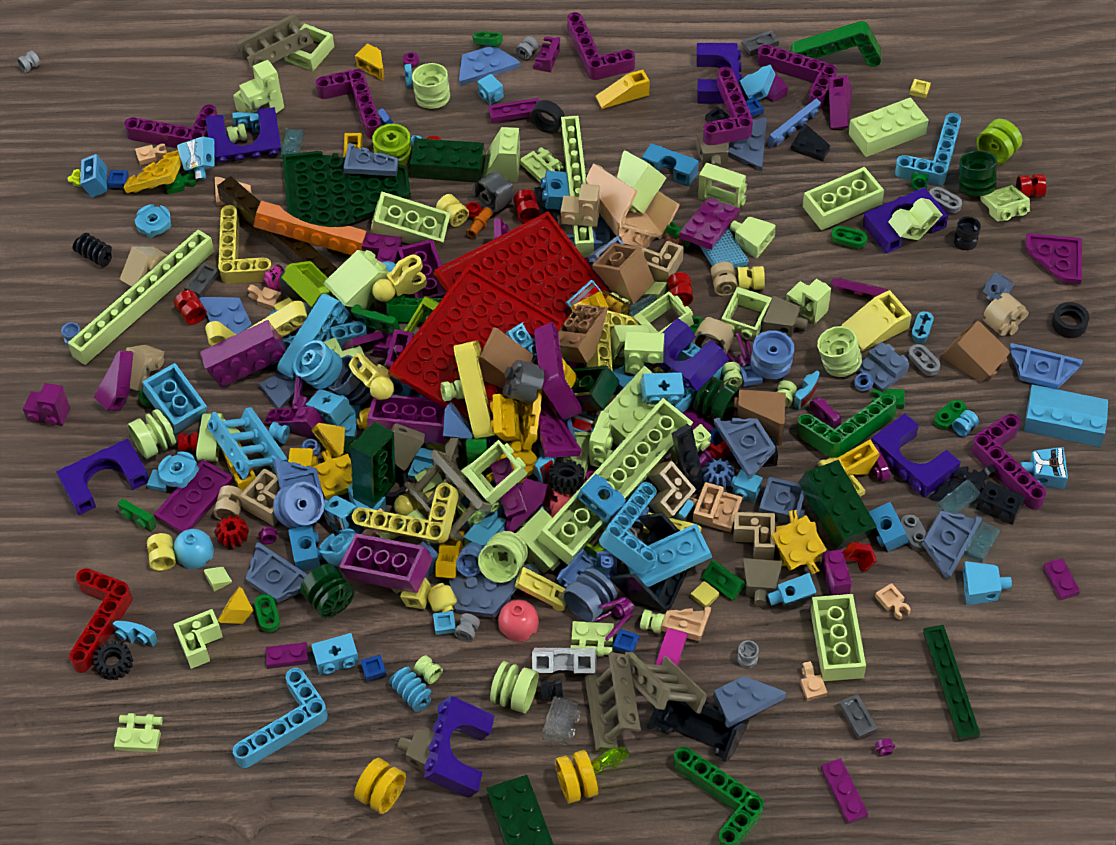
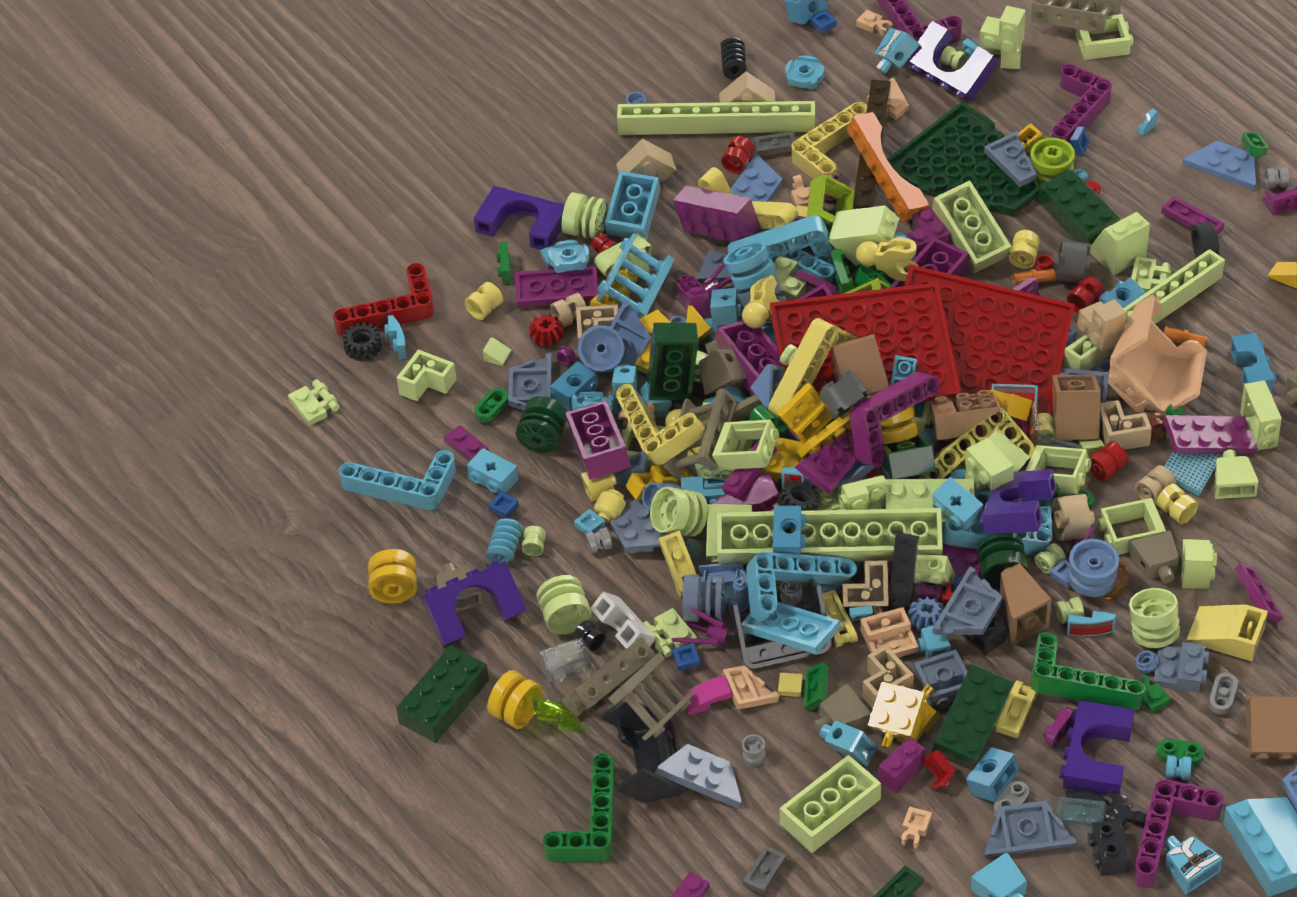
camera: 55 degrees right, 5 degrees down
magenta brick [23,383,70,426] -> none
magenta slope [94,350,133,411] -> none
yellow plate [123,150,182,193] -> none
green plate [166,173,197,194] -> none
medium azure cylinder [173,529,214,569] -> none
yellow slope [217,587,253,624] -> none
medium azure wheel [269,422,290,444] -> none
clear light blue plate [281,129,304,159] -> none
yellow slope [355,43,384,81] -> none
magenta plate [402,52,419,68] -> none
yellowish green wheel [412,63,450,109] -> none
medium azure brick [477,74,504,105] -> none
coral cylinder [498,600,539,642] -> none
yellowish green slope [617,150,666,214] -> none
yellowish green wheel [640,609,665,634] -> none
light nougat plate [800,661,827,701] -> none
magenta plate [810,397,841,429] -> none
yellow slope [836,439,880,475] -> none
medium azure beam [911,311,934,344] -> none
clear light blue plate [964,522,1001,563] -> none

